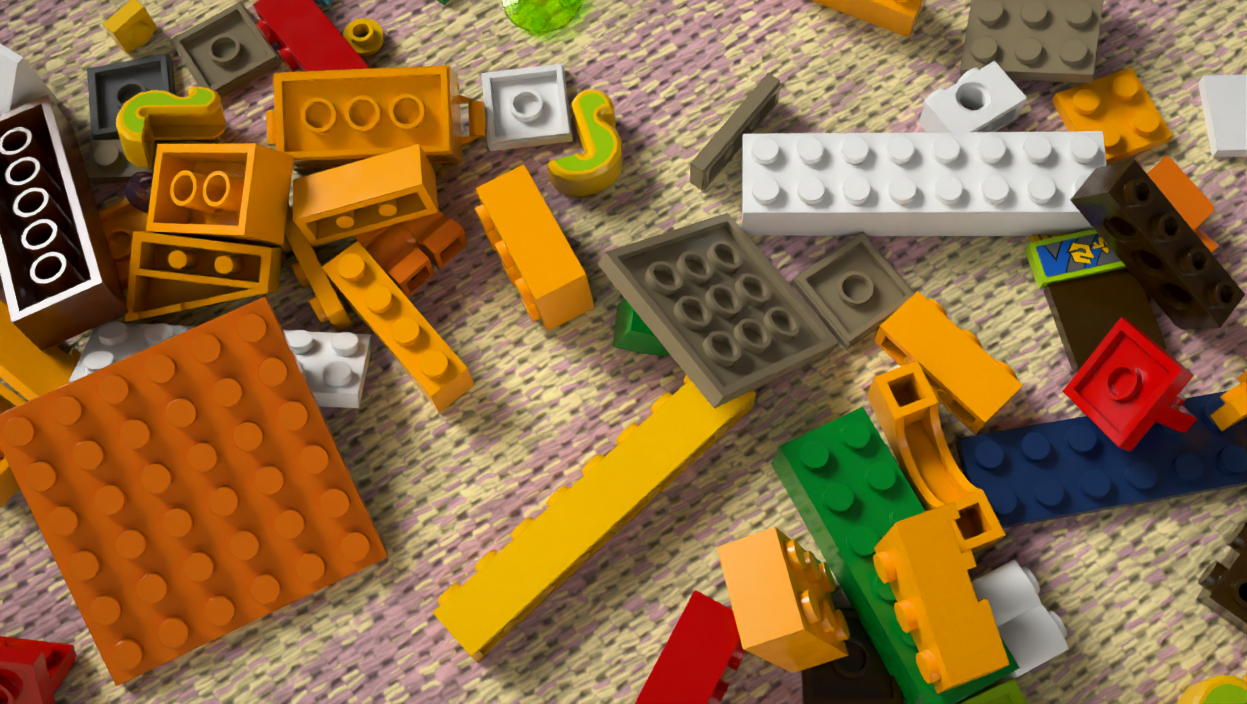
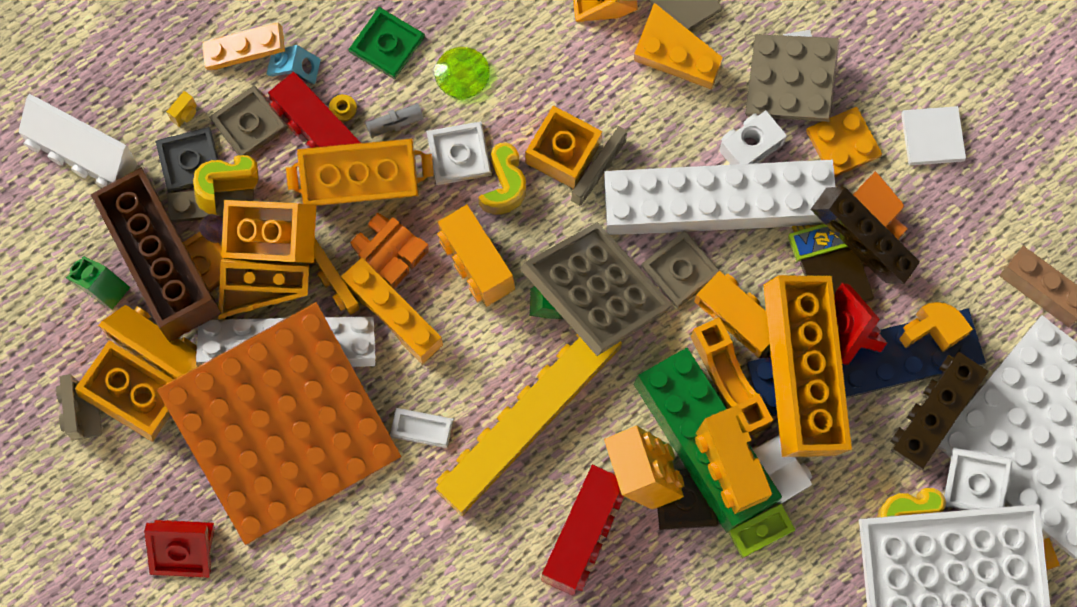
camera: 10 degrees left, 5 degrees up
light orange brick [293,144,439,247] -> none
none -> light grey pin [365,103,424,139]
none -> white tile [390,408,454,449]
none -> light orange brick [525,105,603,189]
none -> light orange brick [763,275,852,457]

